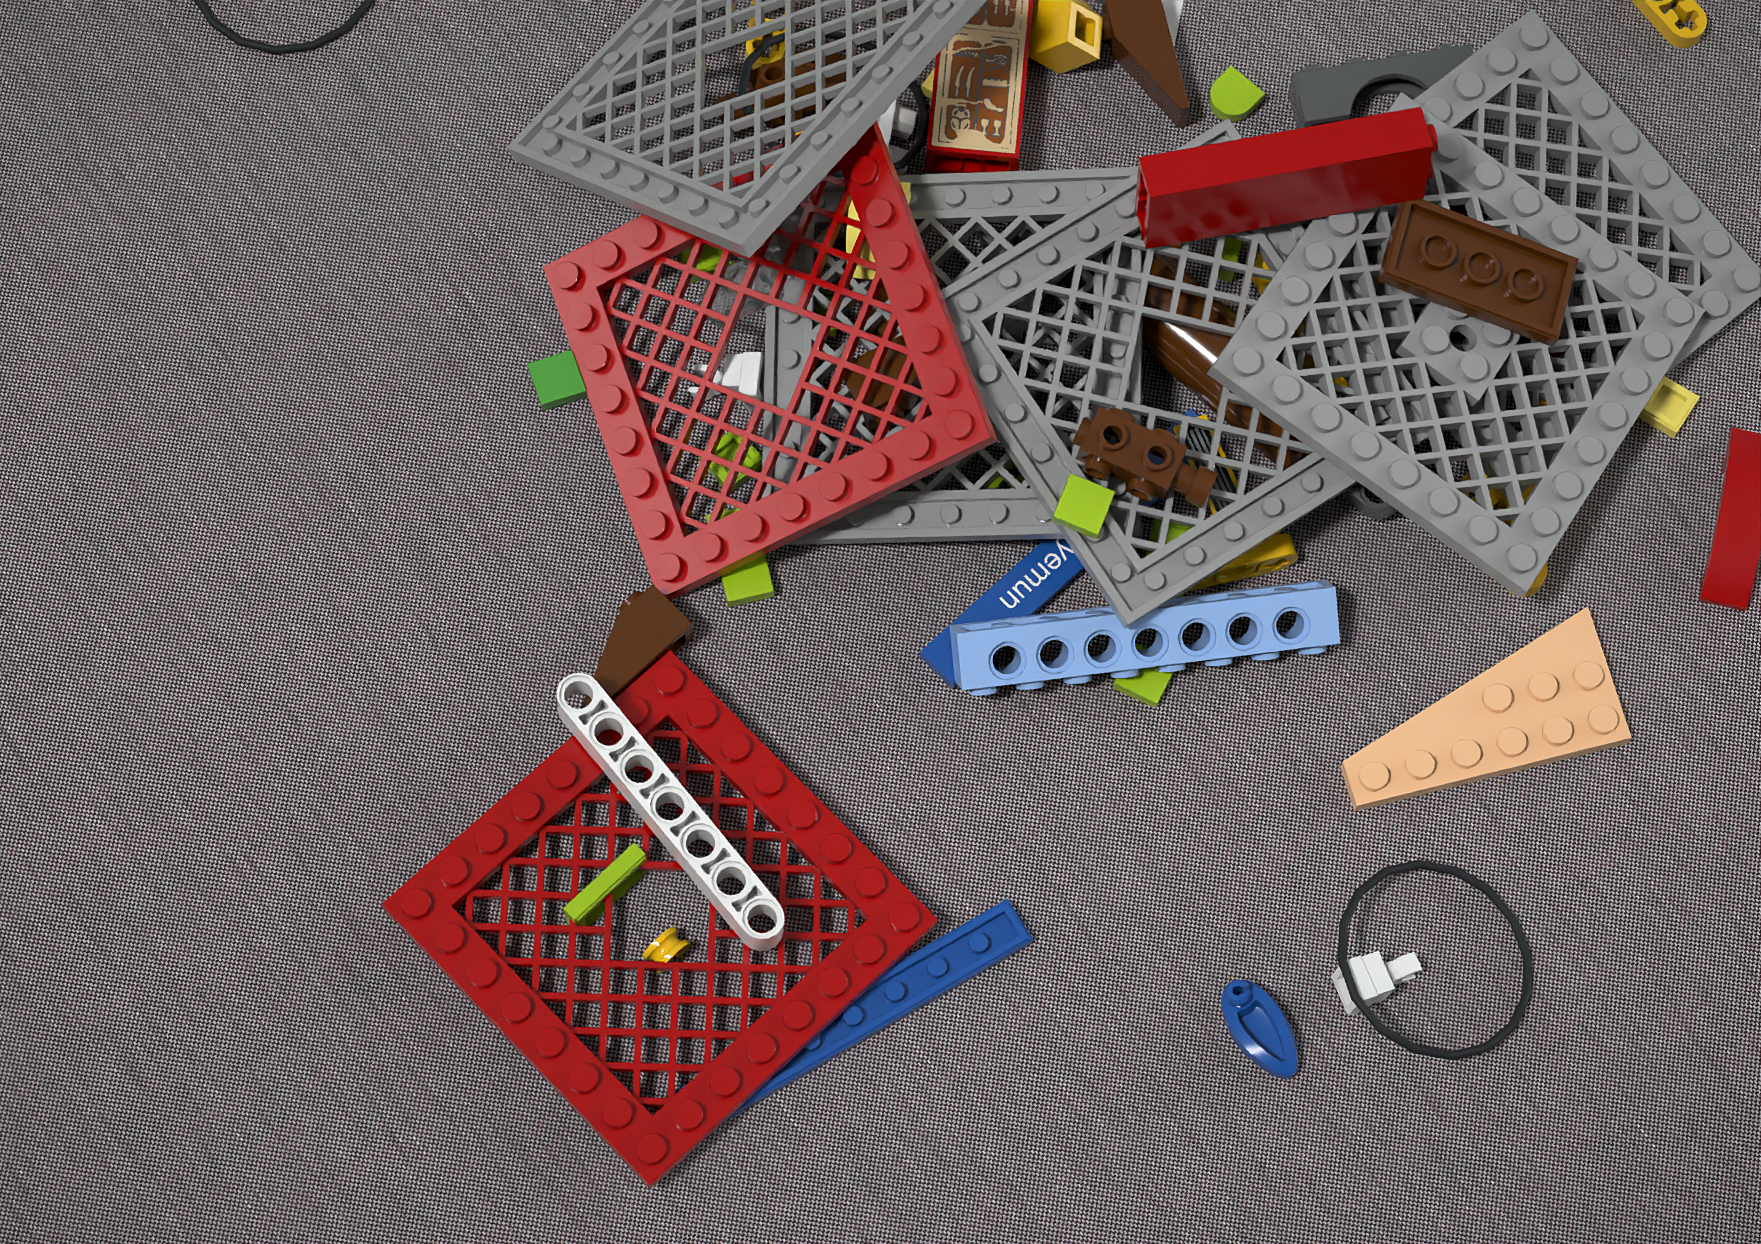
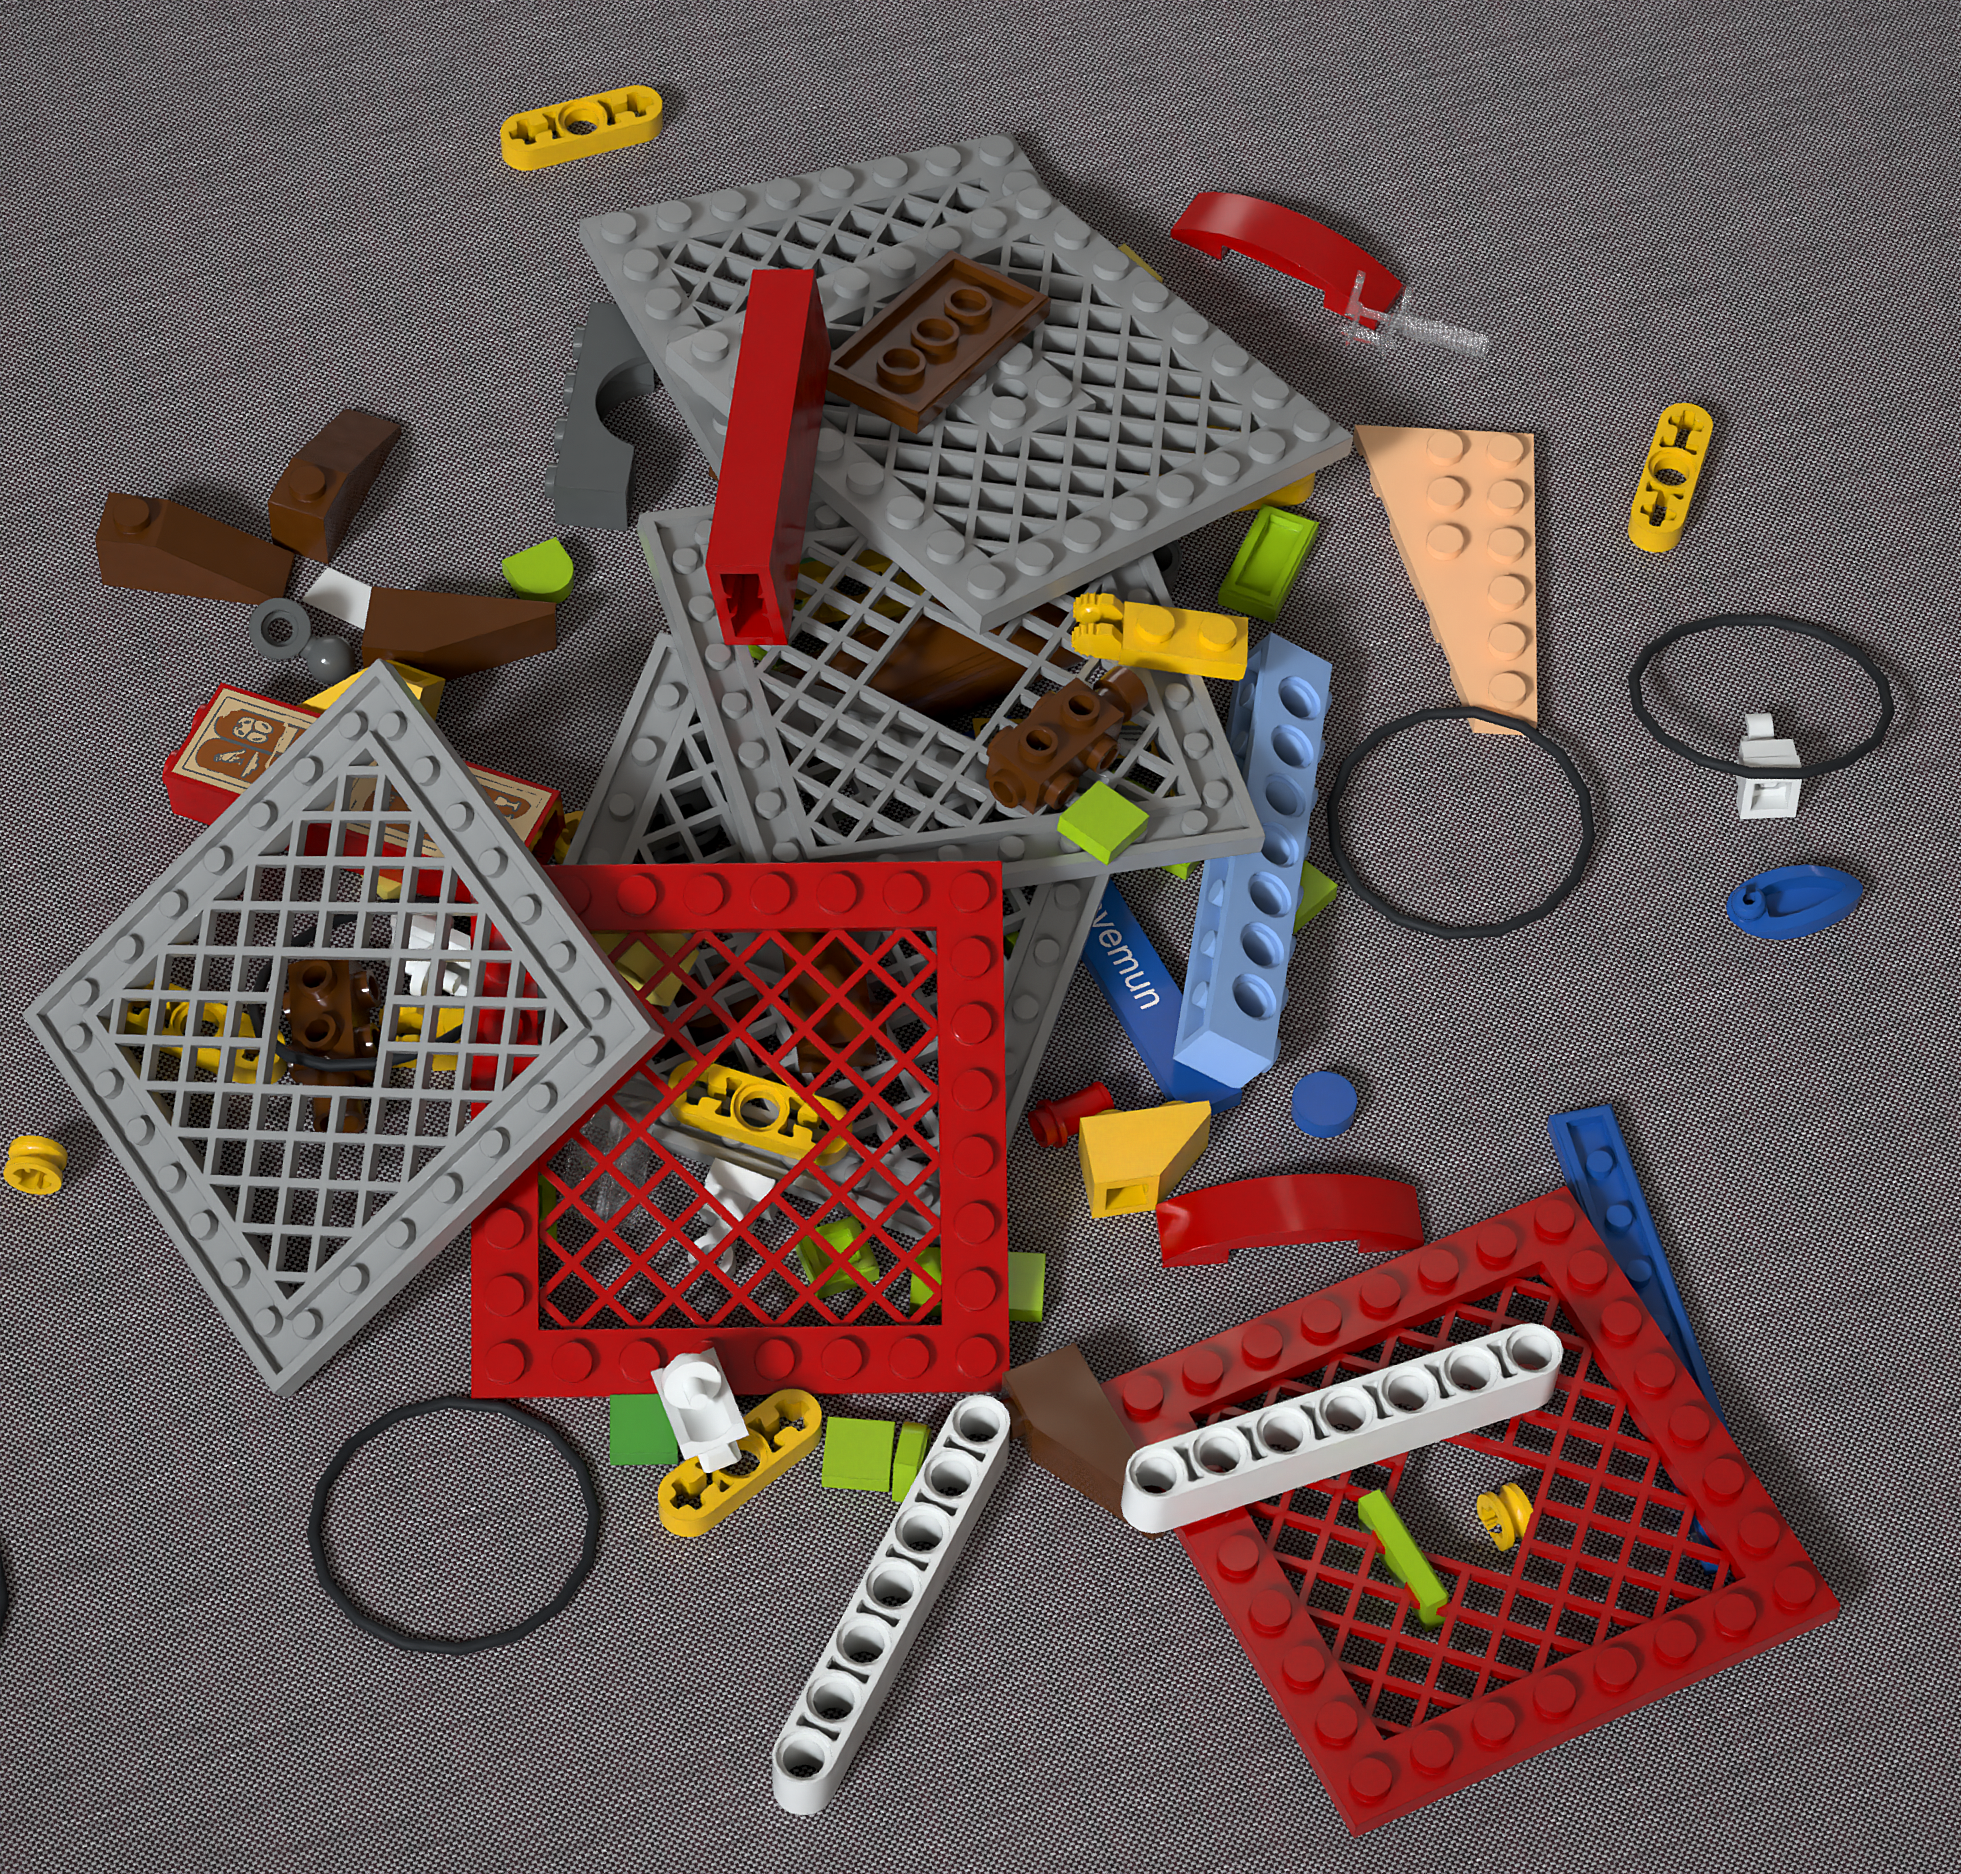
camera: 70 degrees left, 15 degrees down
none -> black piece [307,1396,601,1656]
none -> white hips [651,1347,749,1473]
none -> yellow beam [658,1389,822,1537]
none -> yellow beam [668,1060,853,1166]
none -> white beam [772,1395,1010,1815]
none -> lime tile [822,1416,895,1492]
none -> lime tile [892,1421,932,1503]
none -> red pin [1028,1081,1115,1149]
none -> yellow hinge [1071,592,1248,681]
none -> yellow slope [1078,1100,1211,1219]
none -> red slope [1155,1174,1424,1268]
none -> lime tile [1218,504,1319,623]
none -> blue tile [1291,1071,1357,1138]
none -> black piece [1326,706,1595,939]
none -> clear piece [1340,270,1491,360]
none -> yellow beam [1628,403,1713,553]

